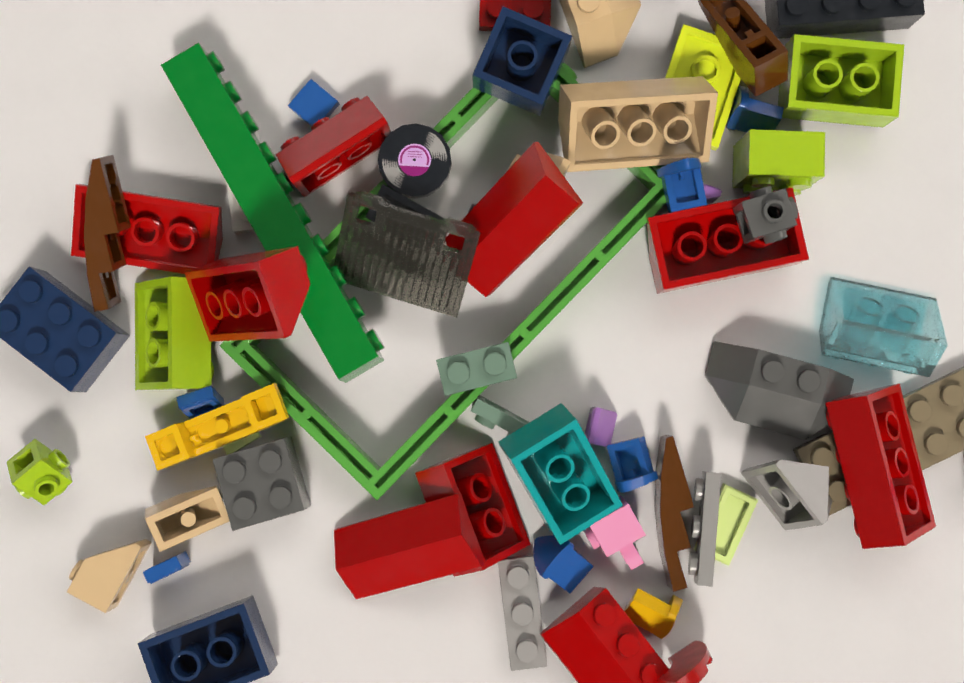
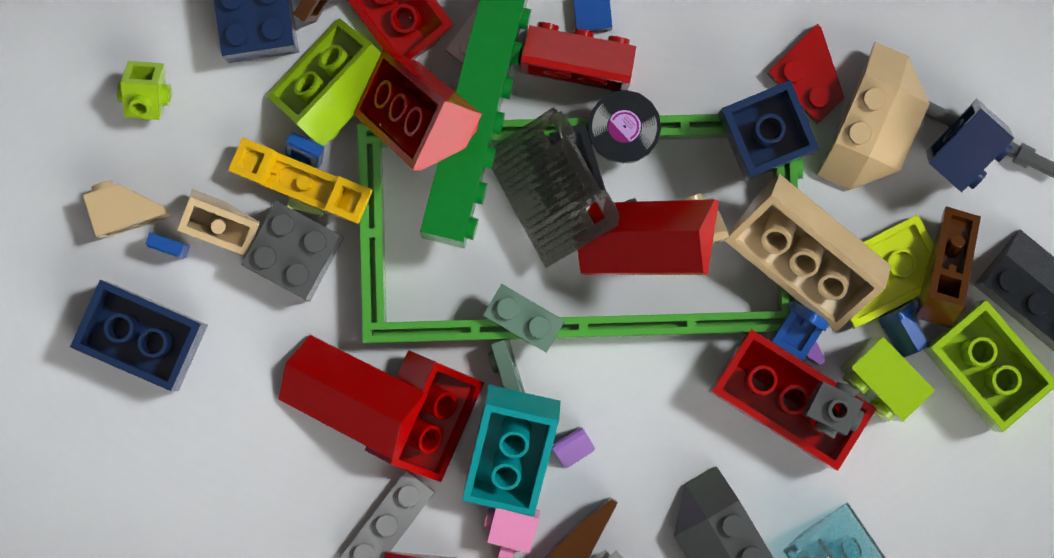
camera: 45 degrees right, 0 degrees up
blue tile [533,535,594,594] -> none
blue tile [606,436,658,493] -> none

